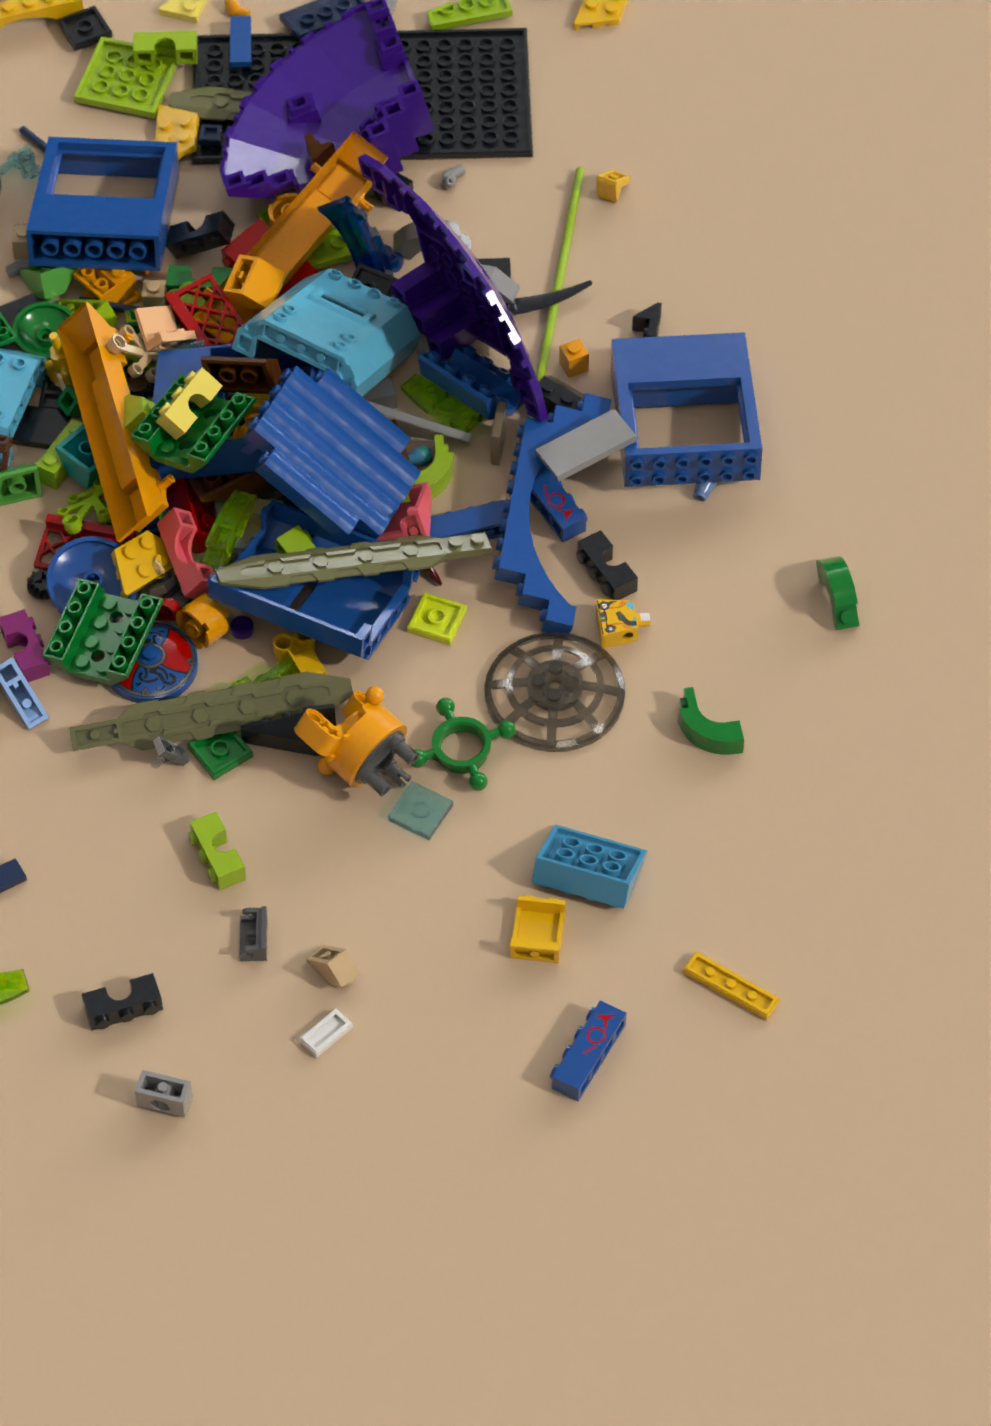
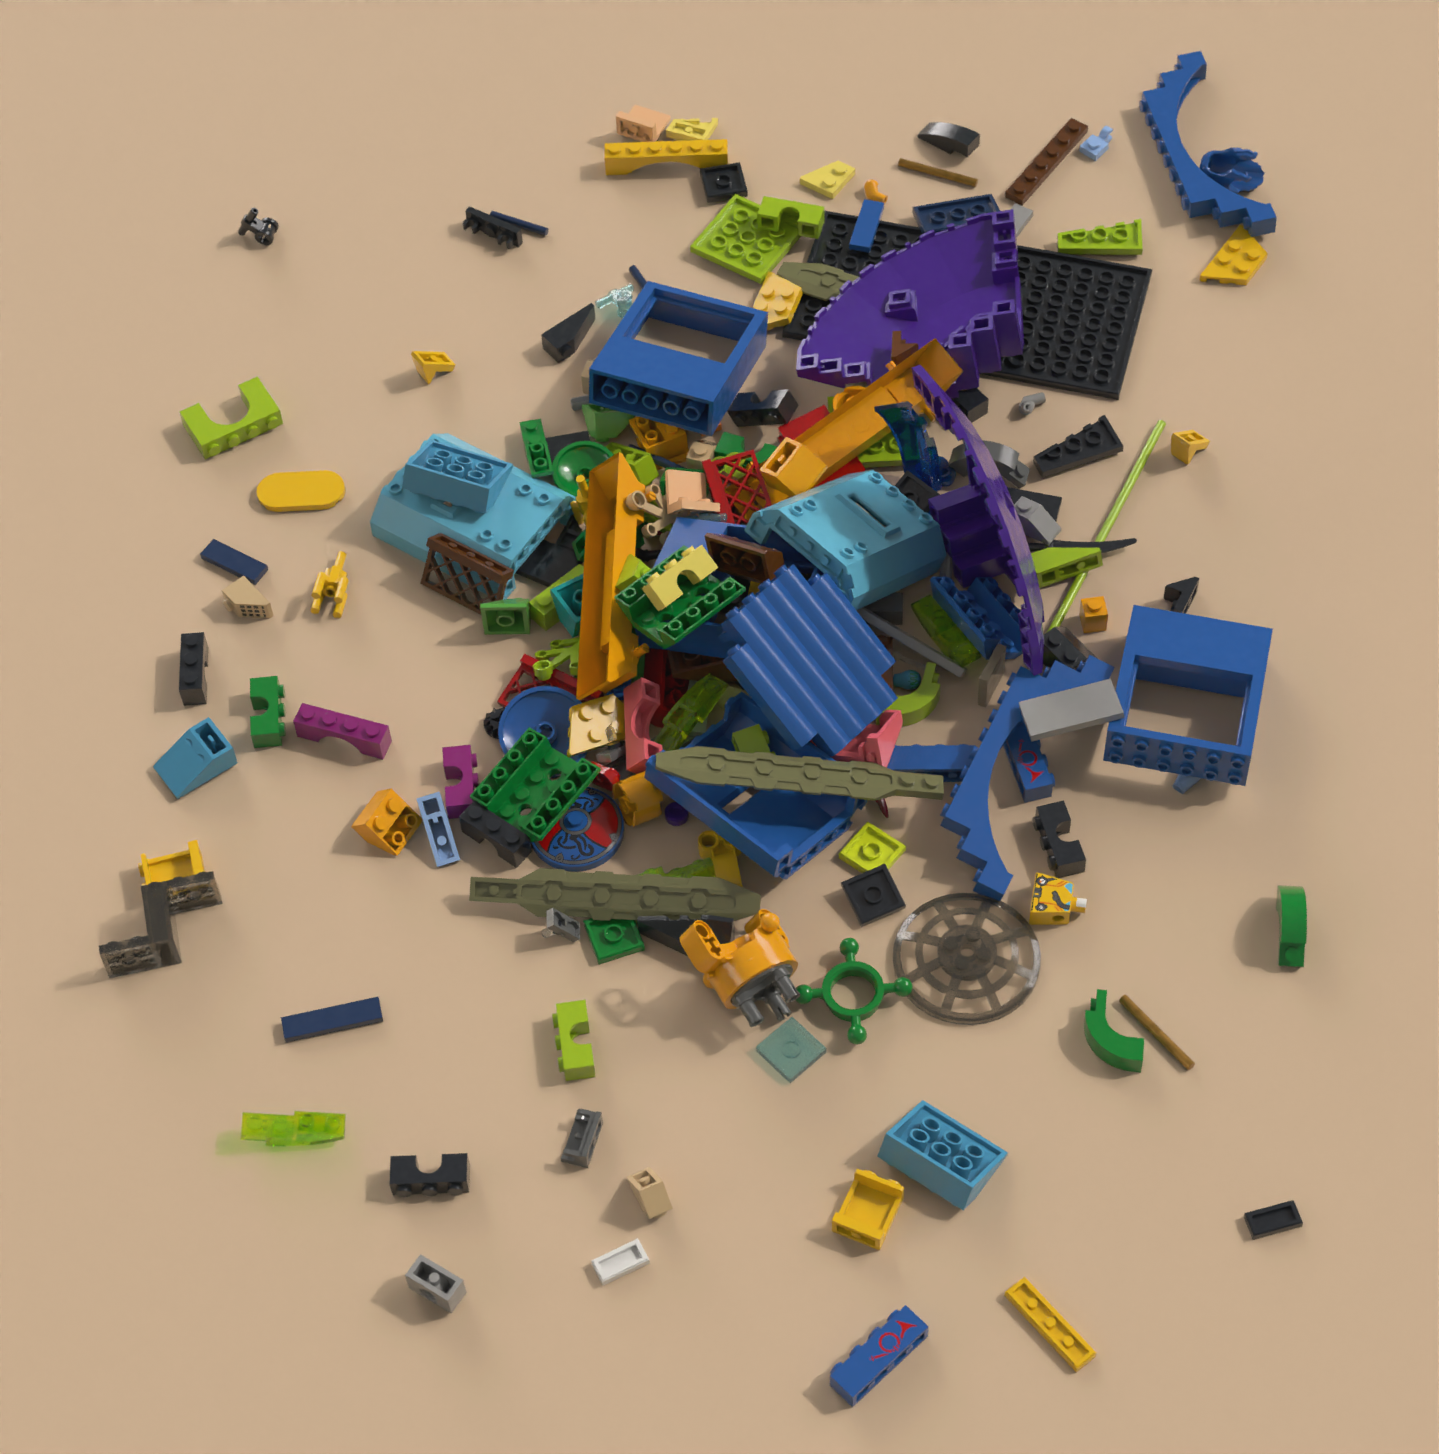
camera: 20 degrees right, 0 degrees up
dark blue tile [199,125,223,146] -> none
none -> black arch [459,801,532,868]
none -> black plate [841,864,906,927]
none -> lime slope [1031,547,1103,588]
none -> black wing [1033,414,1123,478]
none -> pearl gold bar [1119,994,1195,1070]
none -> black tile [1244,1200,1303,1240]

